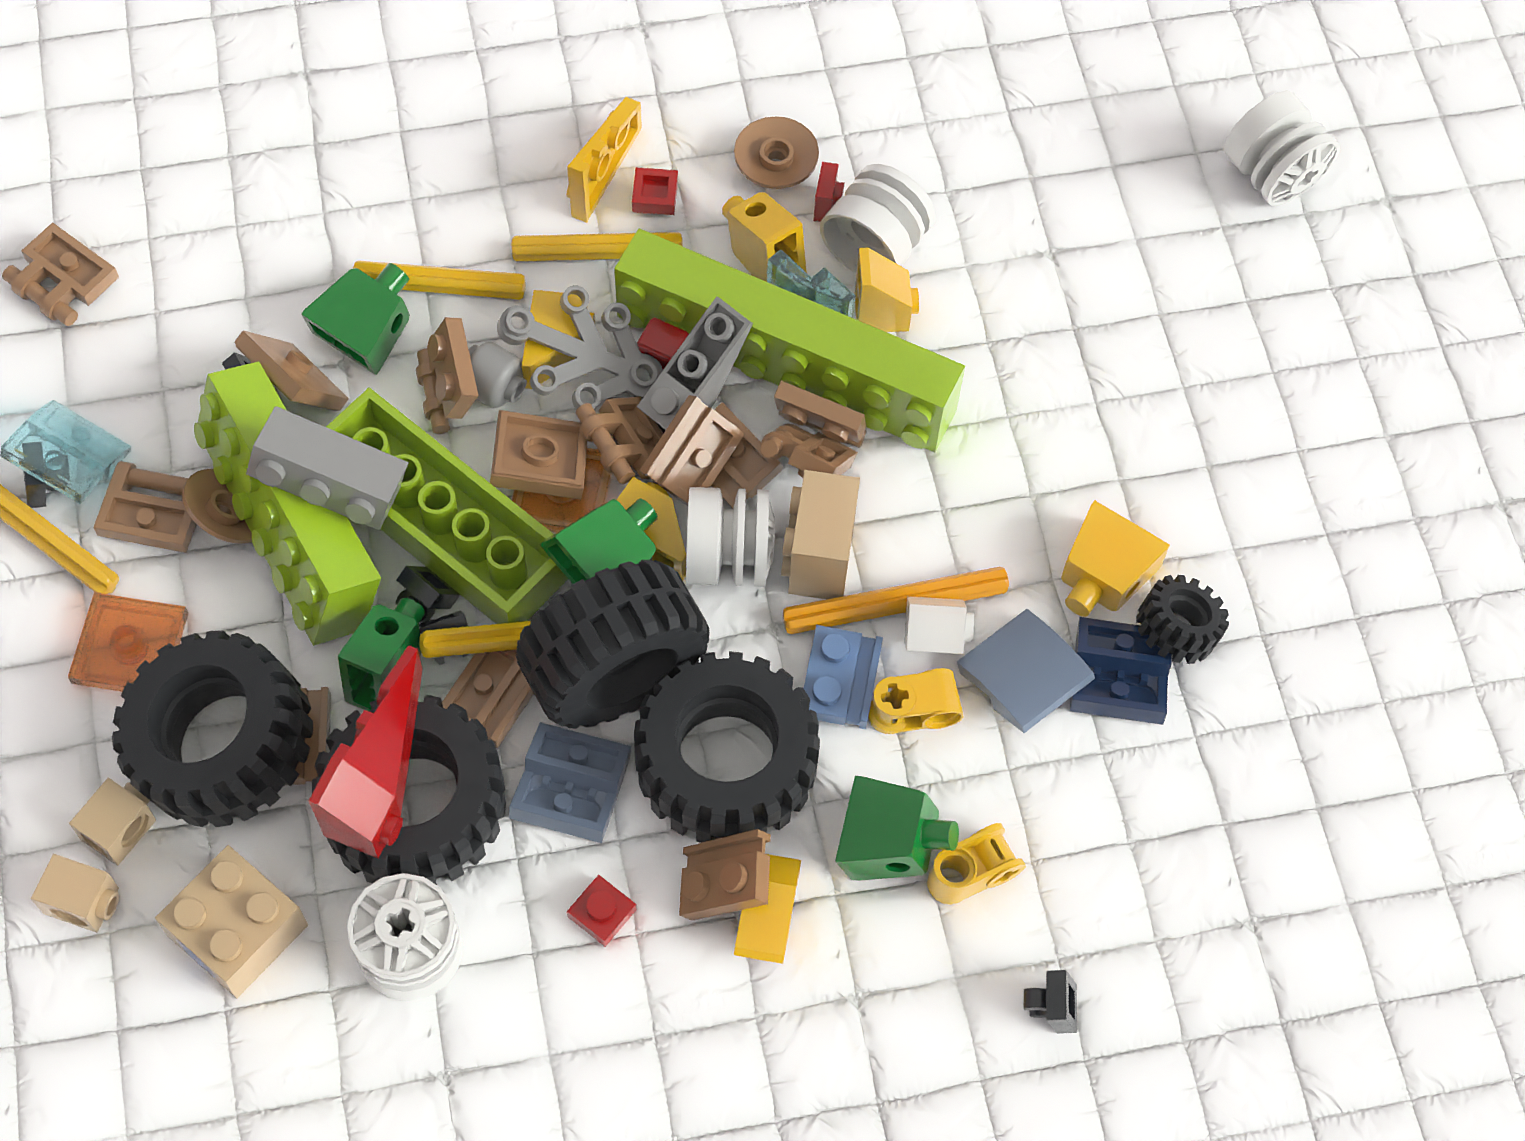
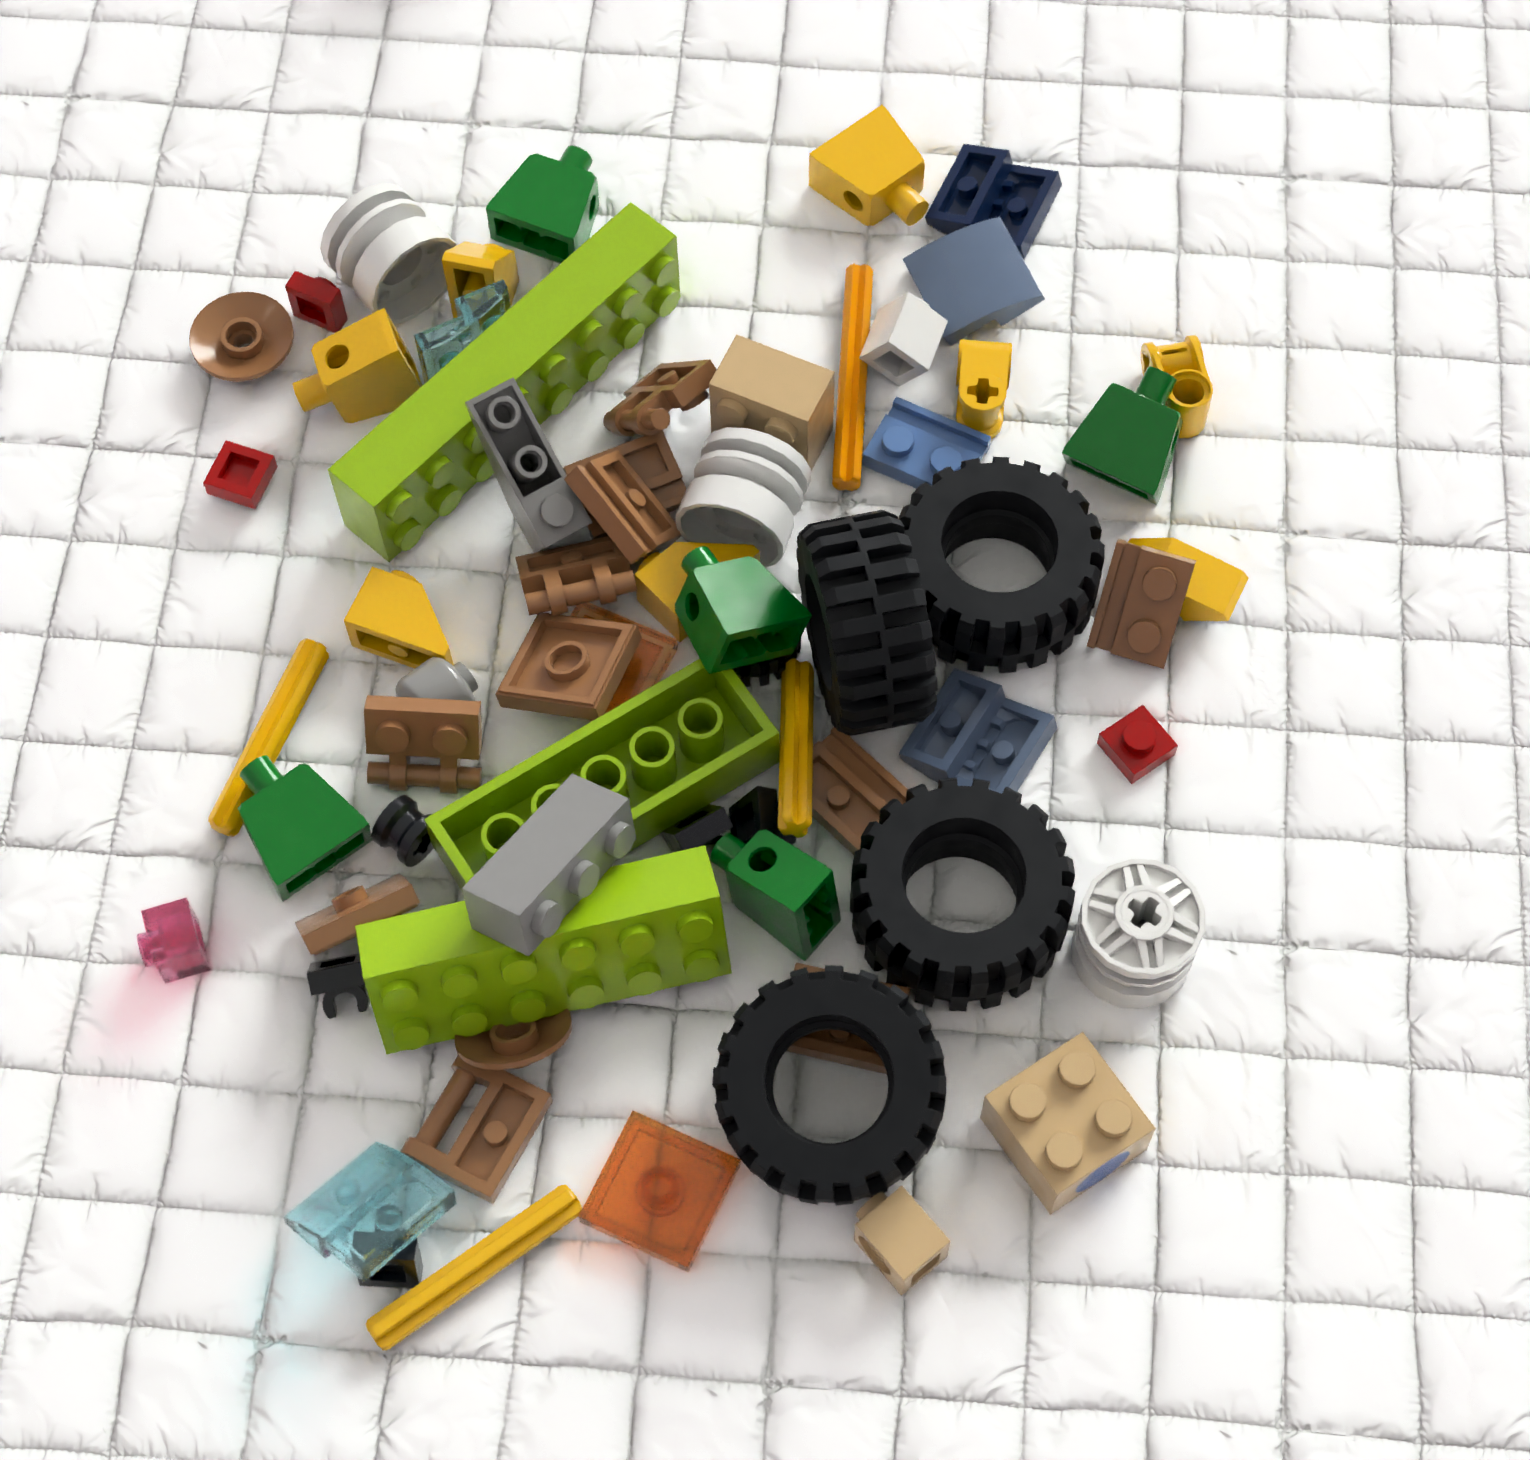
camera: 70 degrees left, 0 degrees up
medium nougat plate [2,222,119,326] -> none
tan brick [31,853,119,933] -> none
red wedge [308,646,423,858] -> none
light grey plant [497,285,663,409] -> none
yellow axle [511,232,683,261] -> none
yellow wing [566,97,642,223] -> none
red slope [637,318,689,370] -> none
medium nougat plate [774,381,867,448] -> none
black tile [1023,970,1077,1034] -> none
black tyre [1136,574,1229,664] -> none
none -> clear pink plate [137,897,211,983]
none -> black wheel [371,795,433,867]
none -> green torso [486,146,599,264]

